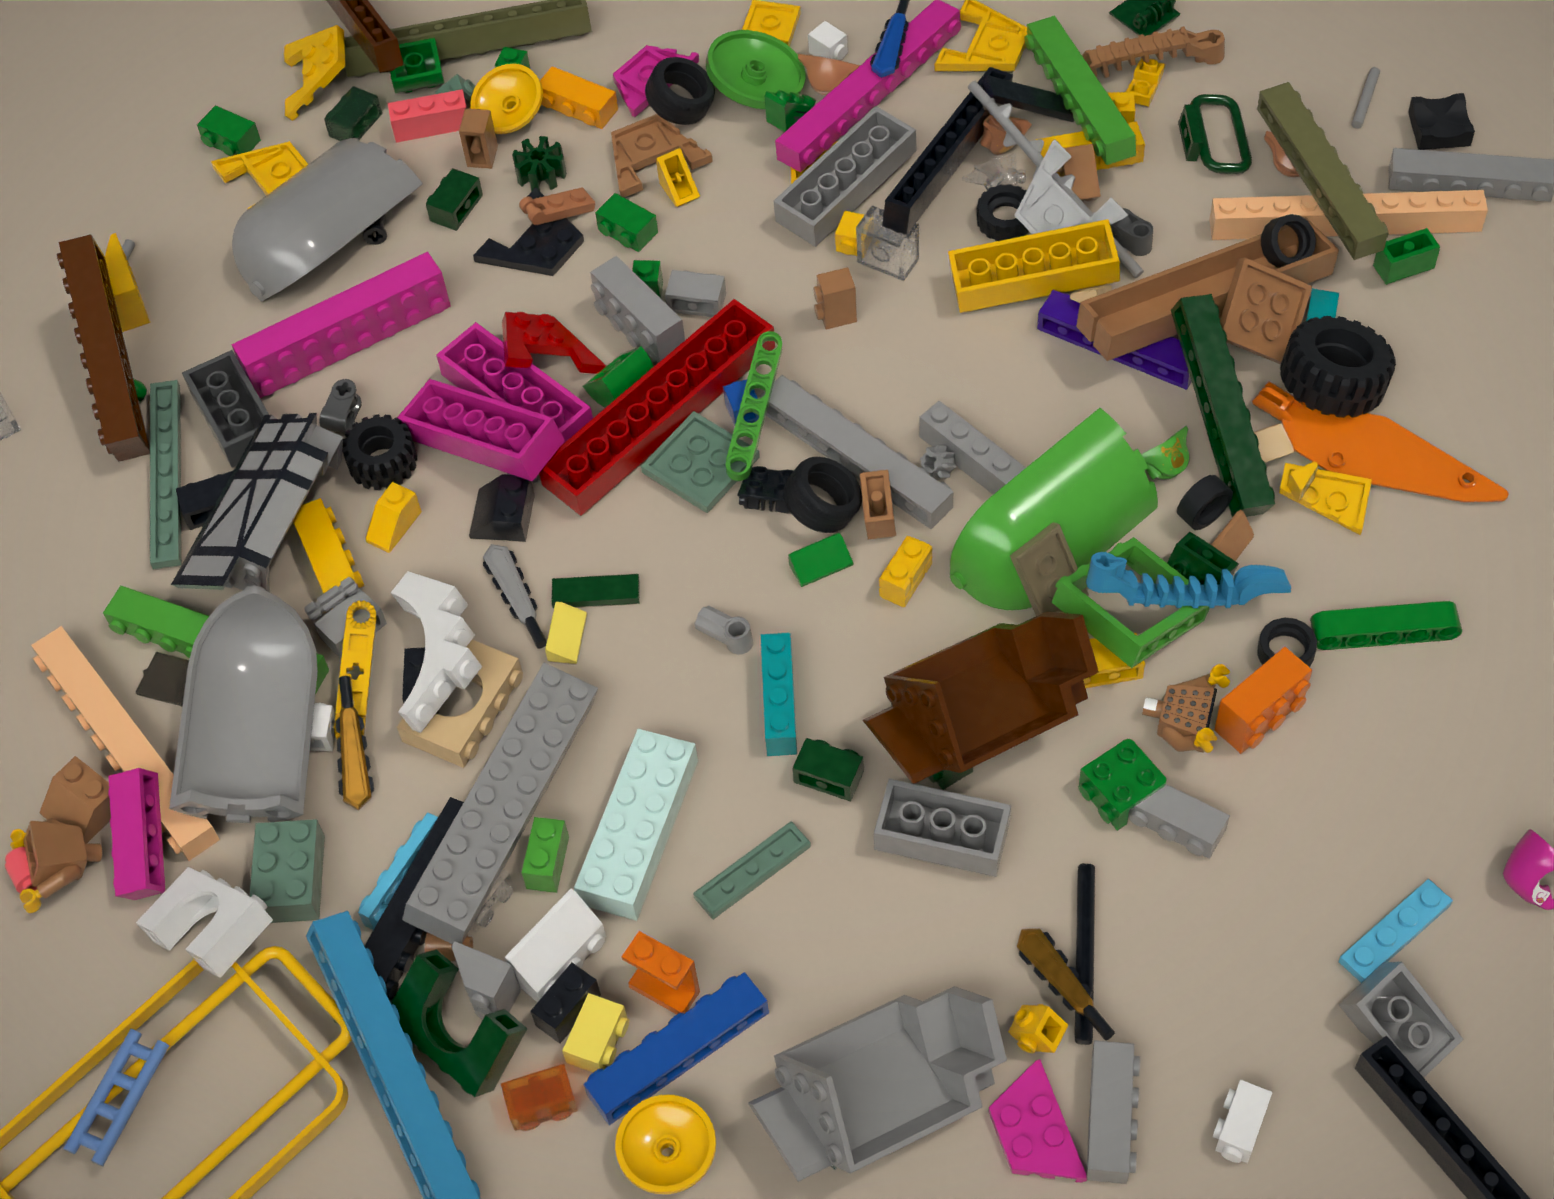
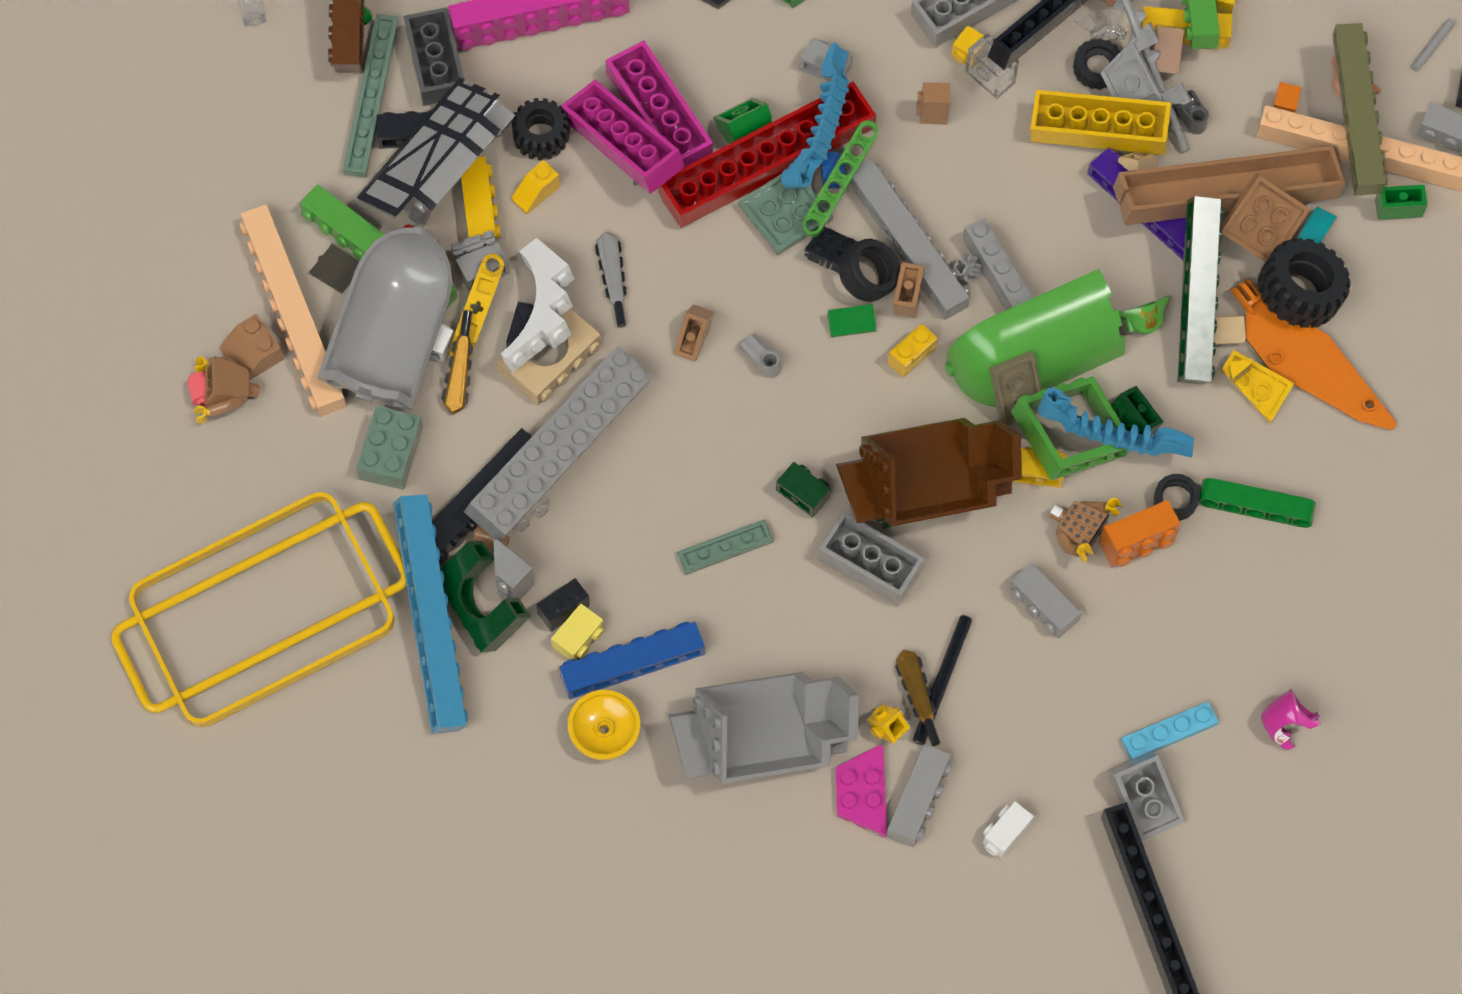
camera: 10 degrees right, 10 degrees up
medium blue bar [63,1029,169,1166] -> none
dark pink brick [108,768,165,900] -> none
white arch [136,867,273,978] -> none
dark grey piece [320,379,362,433] -> none
medium azure plate [358,812,438,930] -> none
black slope [469,474,535,542] -> none
clear orange brick [500,1064,578,1131] -> none
red wing [502,311,606,374] -> none
white slope [505,888,606,1002] -> none
bright green brick [521,817,569,893] -> none
light yellow slope [545,602,587,664] -> none
dark green tile [552,574,640,608] -> none
light aqua brick [574,729,698,921] -> none
light grey brick [590,256,685,365] -> none
orange panel [621,931,700,1014] -> none
green brick [632,260,663,298] -> none
teal brick [761,633,797,756] -> none
green bracket [1078,739,1167,831] -> none
black tyre [1177,475,1233,530] -> none
dark green bar [1178,94,1252,174] -> none
medium nougat slope [1211,510,1254,561] -> none
black tyre [1261,214,1316,268] -> none
none -> medium nougat slope [674,304,714,361]
none -> dark azure piece [781,43,849,189]
none -> orange brick [1273,82,1302,113]

